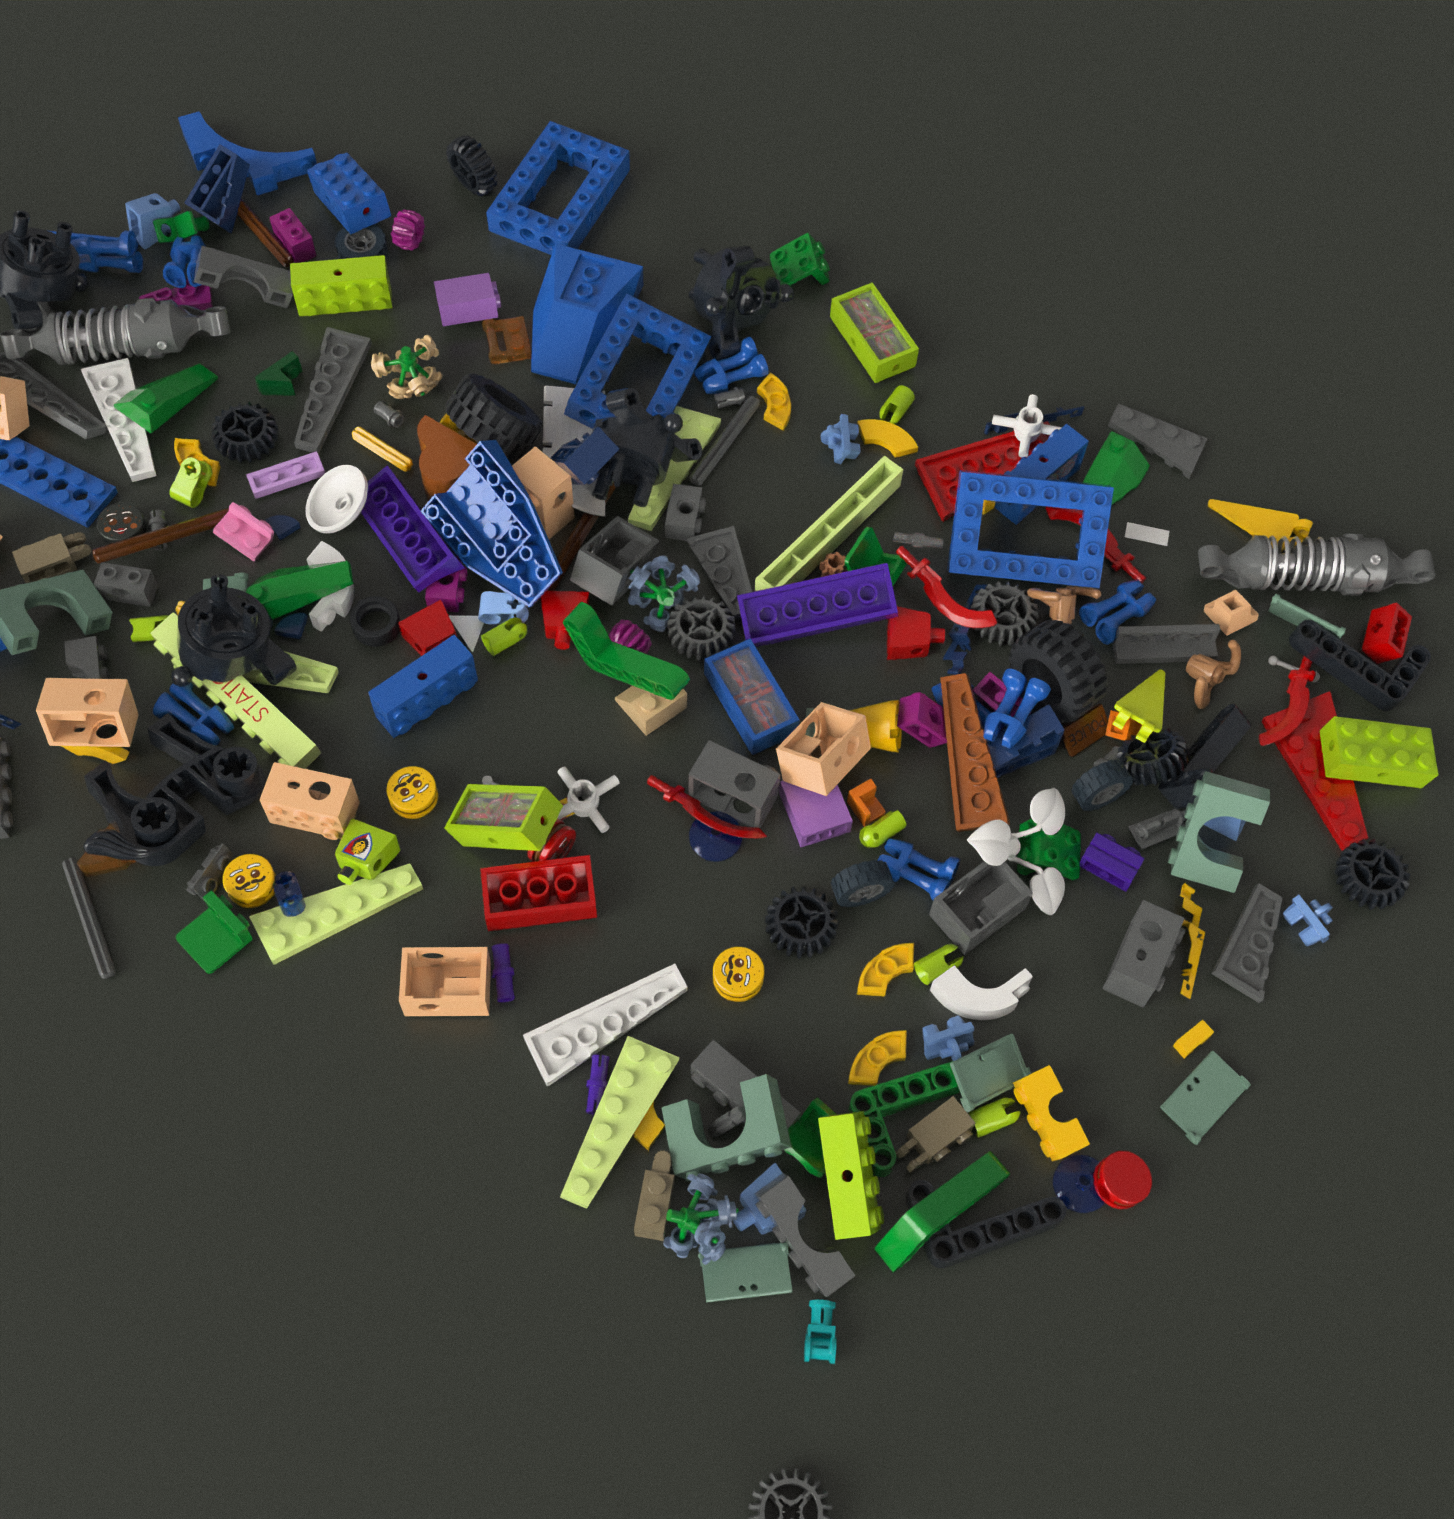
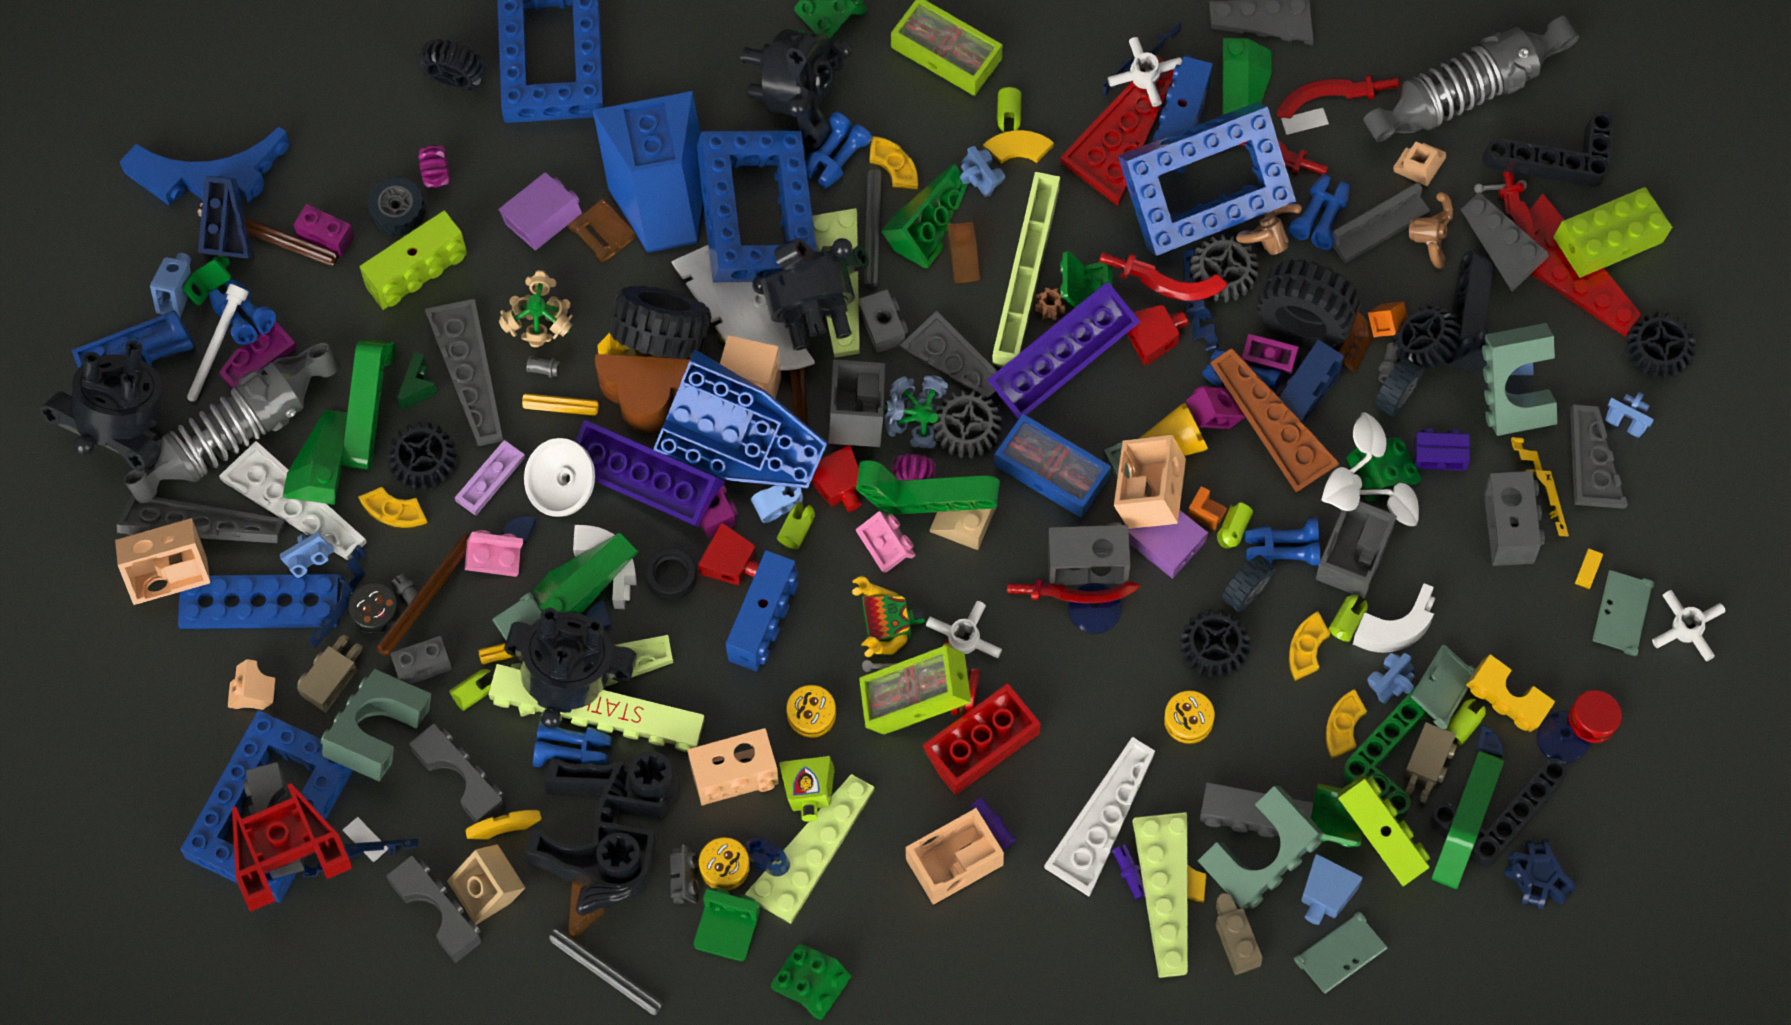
camera: 25 degrees left, 5 degrees up
light nougat piece [36,678,139,747] -> none
lime piece [170,457,212,508] -> none
dark grey arch [194,246,293,308] -> none
blue brick [307,153,391,234] -> none
white sticker [449,616,484,652] -> none
dark blue wedge [550,427,619,485] -> none
sand blue plant [663,1174,739,1265] -> none
dark grey axle [707,1104,746,1138] -> none
dark grey pin [714,387,745,409] -> none
dark grey arch [755,1173,855,1298] -> none
teal connector [804,1300,836,1364] -> none
clear bar [893,532,944,548] -> none
blue piece [983,669,1051,749] -> none
neon yellow flag [1113,669,1165,743] -> none
dark grey hinge [1128,809,1187,850] -> none
yellow flag [1208,499,1313,552] -> none
sand green door [1268,593,1346,639] -> none
red brick [1362,603,1412,664] -> none
none -> white piece [187,284,249,402]
none -> medium blue hips [280,531,335,578]
none -> dark blue piece [309,545,366,648]
none -> green beam [342,338,396,470]
none -> tan slope [447,844,525,924]
none -> green bracket [771,944,851,1021]
none -> torso [852,576,925,657]
none -> bright pink bracket [856,511,916,573]
none -> green wedge [881,164,968,268]
none -> clear orange slope [948,222,980,284]
none -> red sword [1276,75,1399,119]
none -> dark grey wing [1461,192,1549,292]
none -> dark blue tile [1476,725,1503,758]
none -> dark blue piece [1504,839,1576,910]
none -> white bar [1652,590,1725,661]

